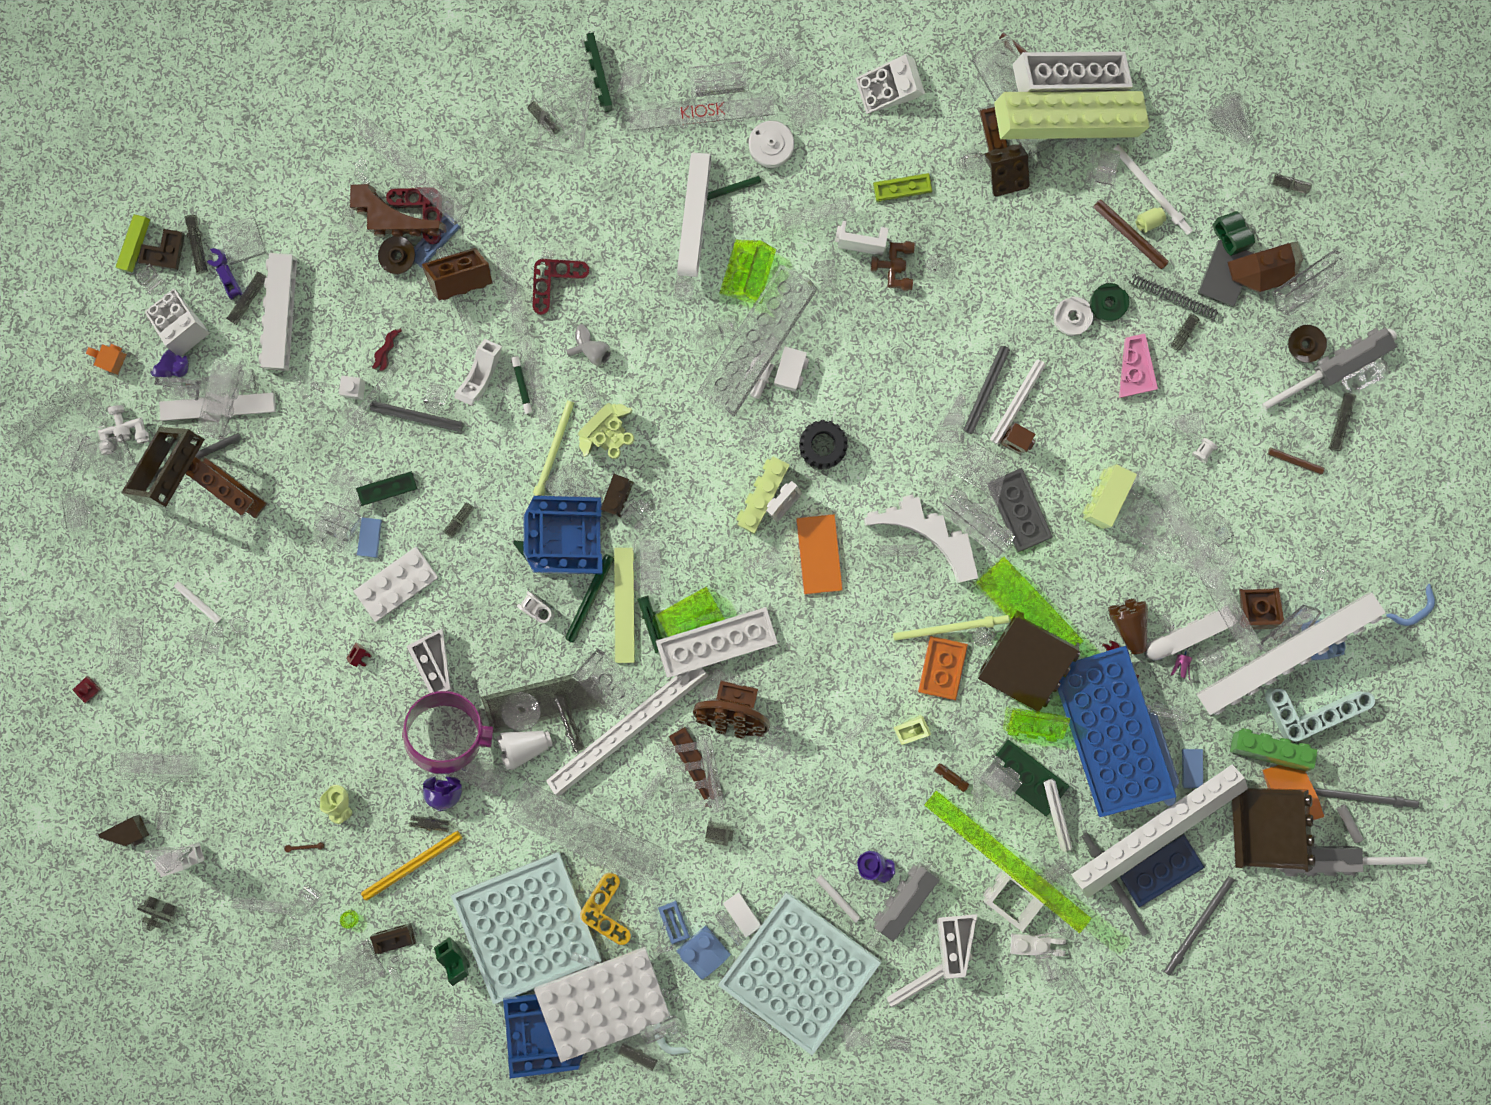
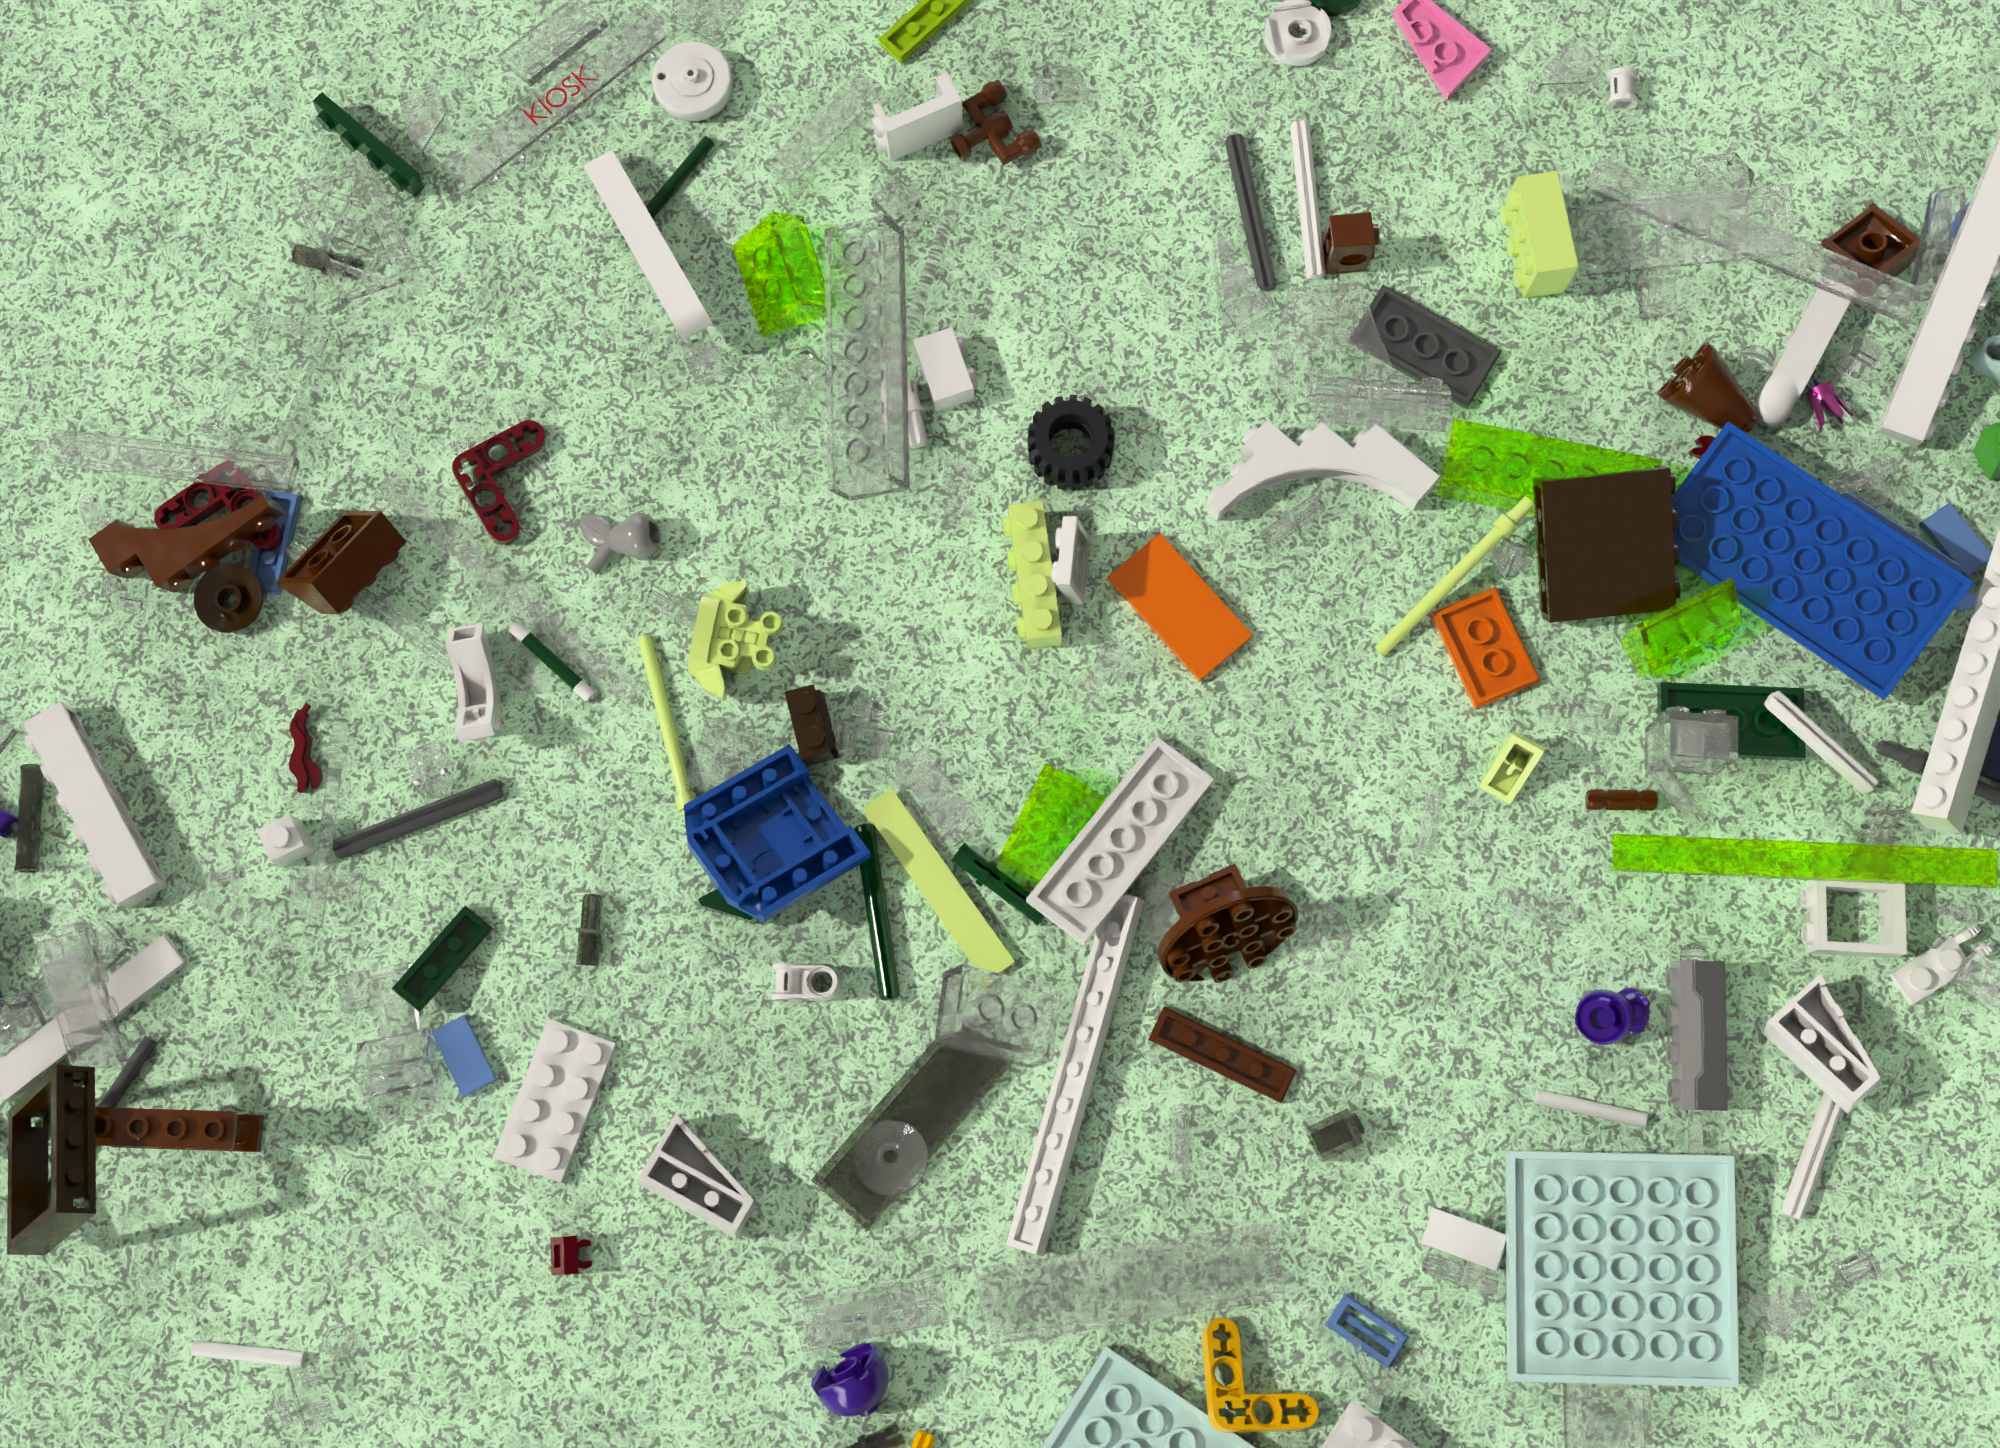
camera: 40 degrees left, 10 degrees down
magenta cylinder [402,691,493,774] -> none
white cone [496,731,552,770] -> none
clear smoke pin [553,694,585,752] -> none
clear fence [660,733,725,819] -> none
medium blue slope [676,925,731,980] -> none
reddish brown bar [1267,447,1325,475] -> none

